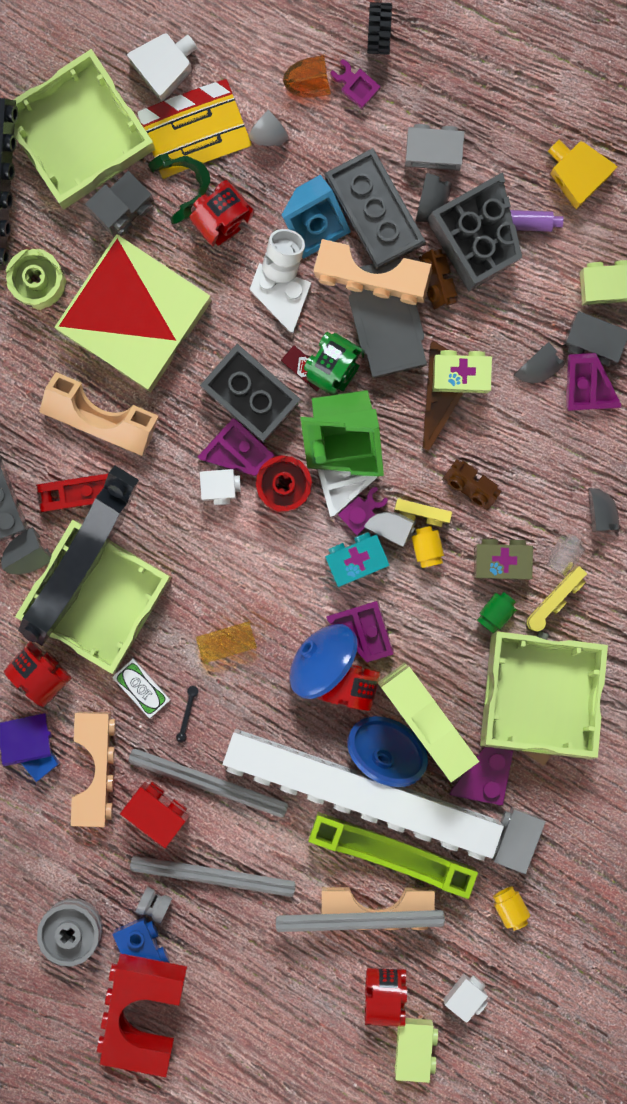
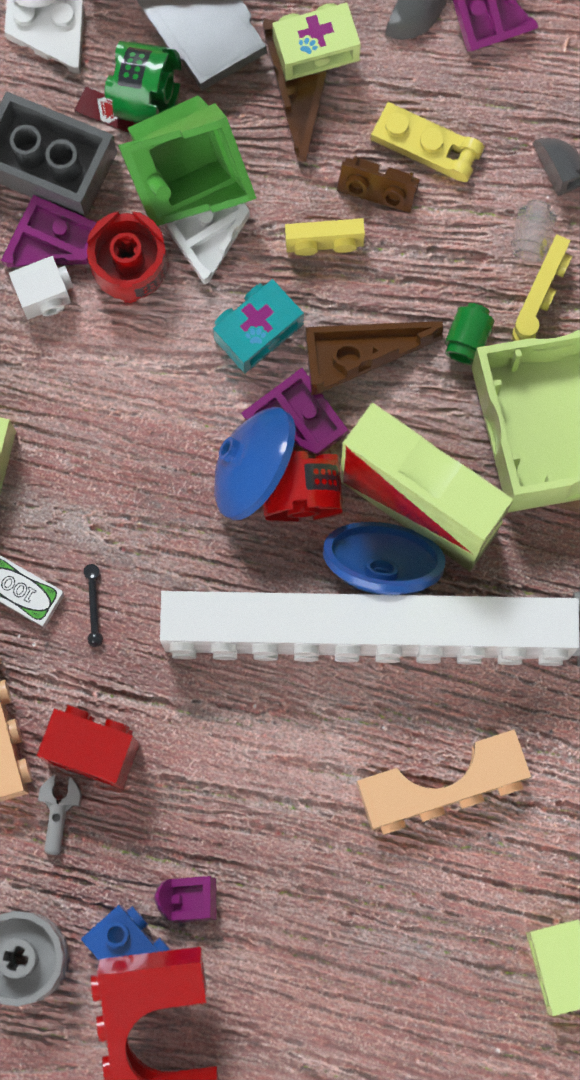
camera: 15 degrees left, 10 degrees down
light grey axle [128,749,288,818] -> none
light grey axle [130,856,296,897] -> none
light grey wheel [135,887,172,924] -> none
clear yellow plate [196,621,257,664] -> none
light grey axle [276,910,445,932] -> none
lime arch [308,812,478,899] -> none
magenta plate [338,487,388,536] -> none
brick [364,511,416,547] -> none
red brick [365,968,407,1027] -> none
yellow brick [411,526,444,568] -> none
magenta wing [449,747,513,806] -> none
olive brick [474,539,533,580] -> none
none -> light grey bar [38,775,82,855]
none -> magenta plate [154,876,217,923]
none -> reddish brown wing [305,321,444,395]
none -> light yellow plate [371,102,485,182]

